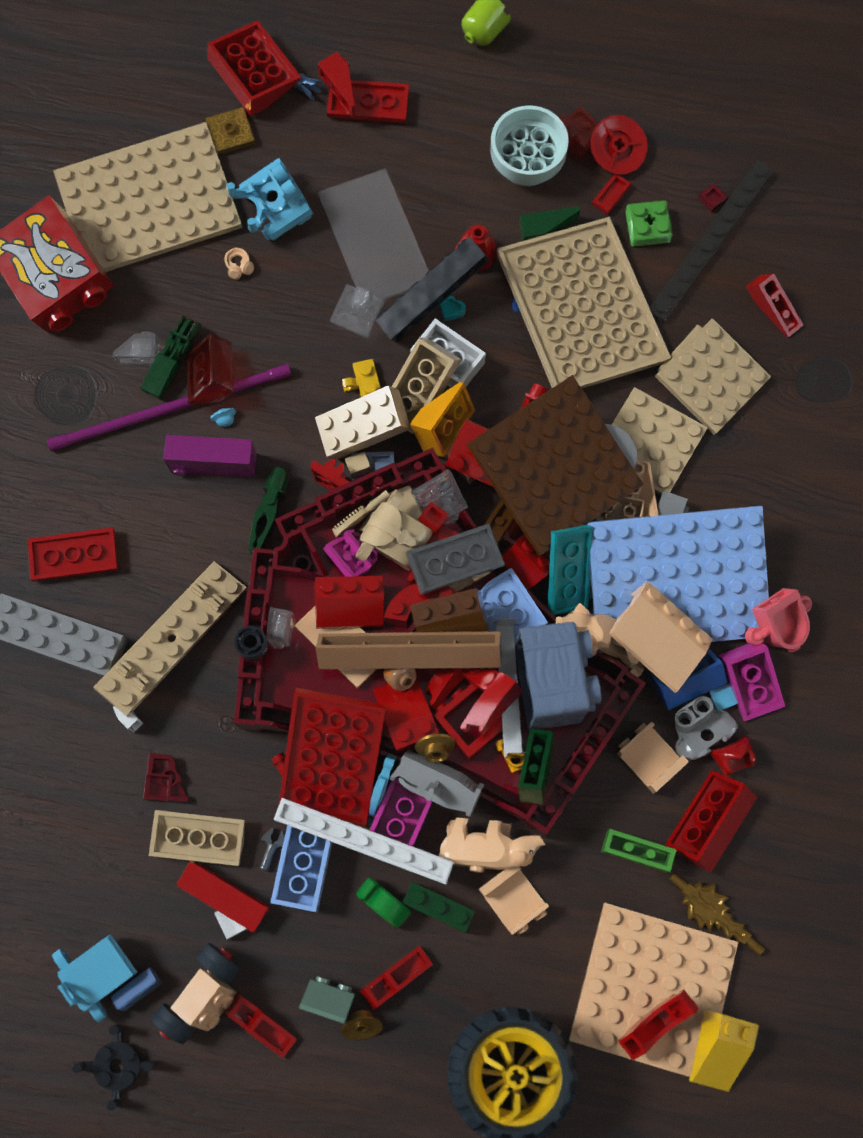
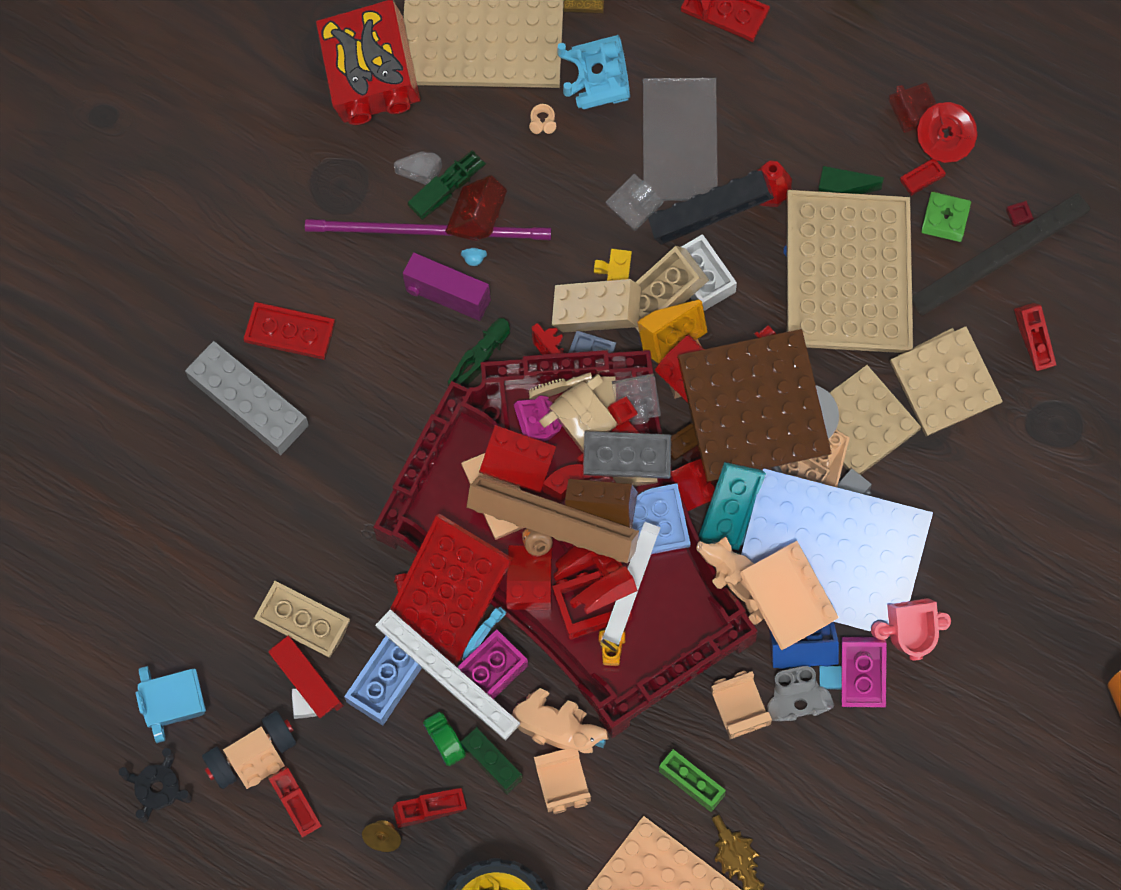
camera: 25 degrees right, 5 degrees down
tan piece [93,561,247,717] -> none
medium blue brick [111,967,162,1011] -> none
white piece [113,707,143,733] -> none
dark red slope [143,753,188,803] -> none
black wheel [234,626,268,661] -> none
dark grey bar [260,828,285,871] -> none
clear slope [266,607,296,649] -> none
sand green slope [299,976,356,1023] -> none
tan slope [345,452,372,478] -> none
light grey piece [390,748,484,817] -> none
pearl gold piece [415,734,456,763] -> none
teal tile [440,296,466,321] -> none
light aqua wheel [490,106,568,186] -> none
sand blue brick [515,622,601,731] -> none
dark green brick [518,728,555,805] -> none
red slope [665,770,757,873] -> none
red hair [709,736,756,776] -> none

